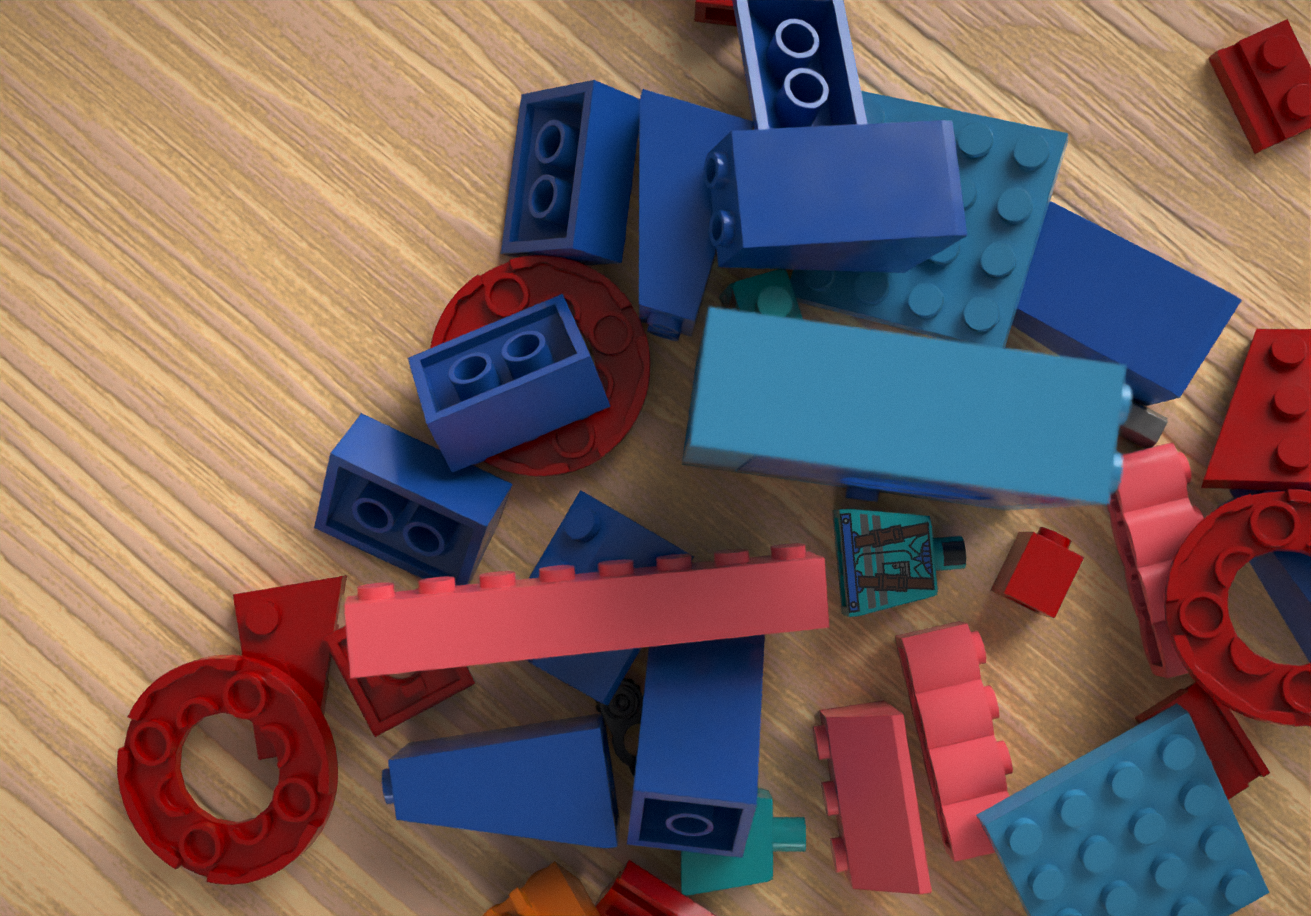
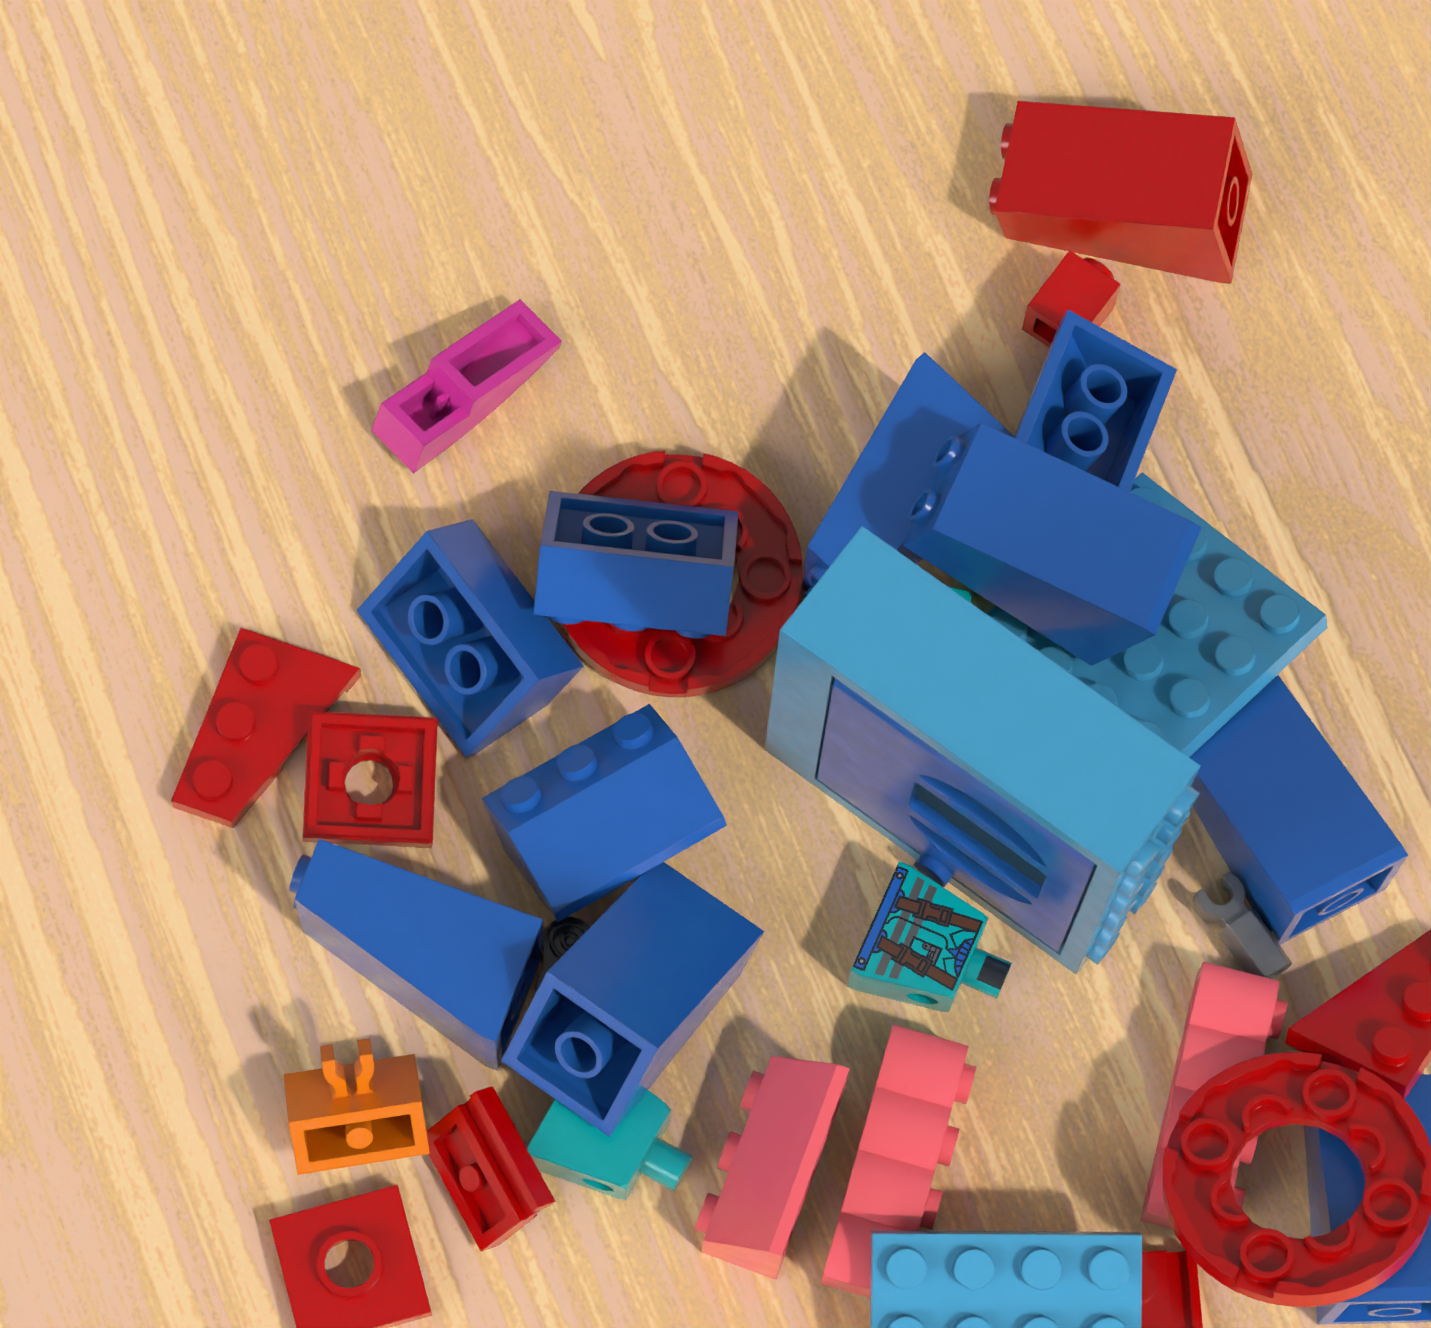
camera: 25 degrees right, 15 degrees down
red plate [117,655,338,885] -> none
coral brick [344,543,830,678] -> none
blue slope [501,80,640,265] -> none
red brick [991,527,1084,618] -> none
none -> dark pink slope [371,299,562,474]

